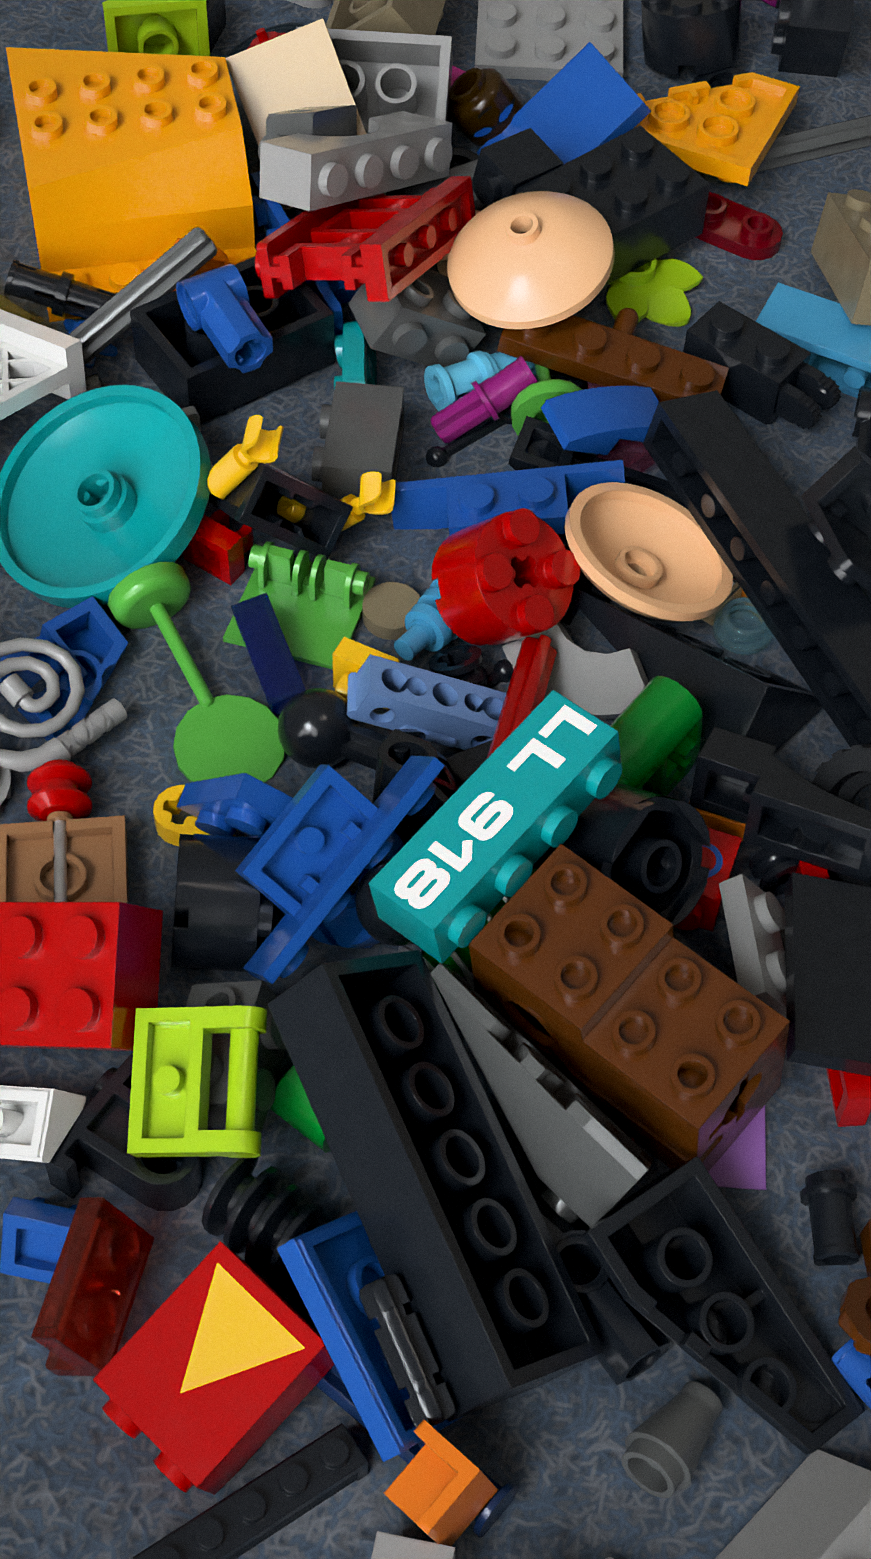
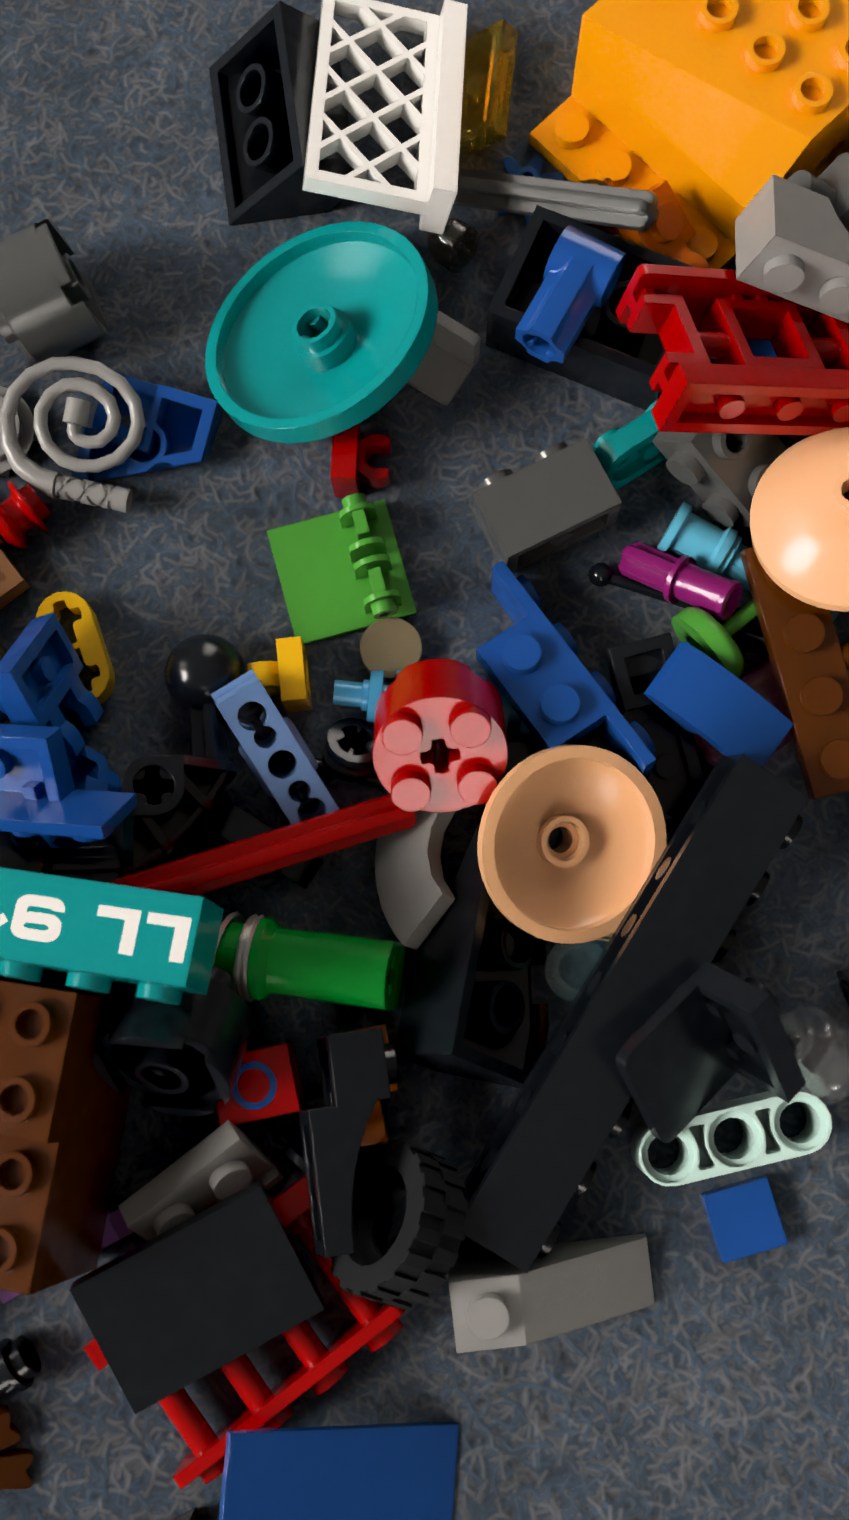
camera: 65 degrees right, 25 degrees up
black pin [4,260,117,319] -> none
bright green piece [107,562,285,783] -> none
torso [207,415,396,560] -> none
clear blue piece [231,592,306,716] -> none

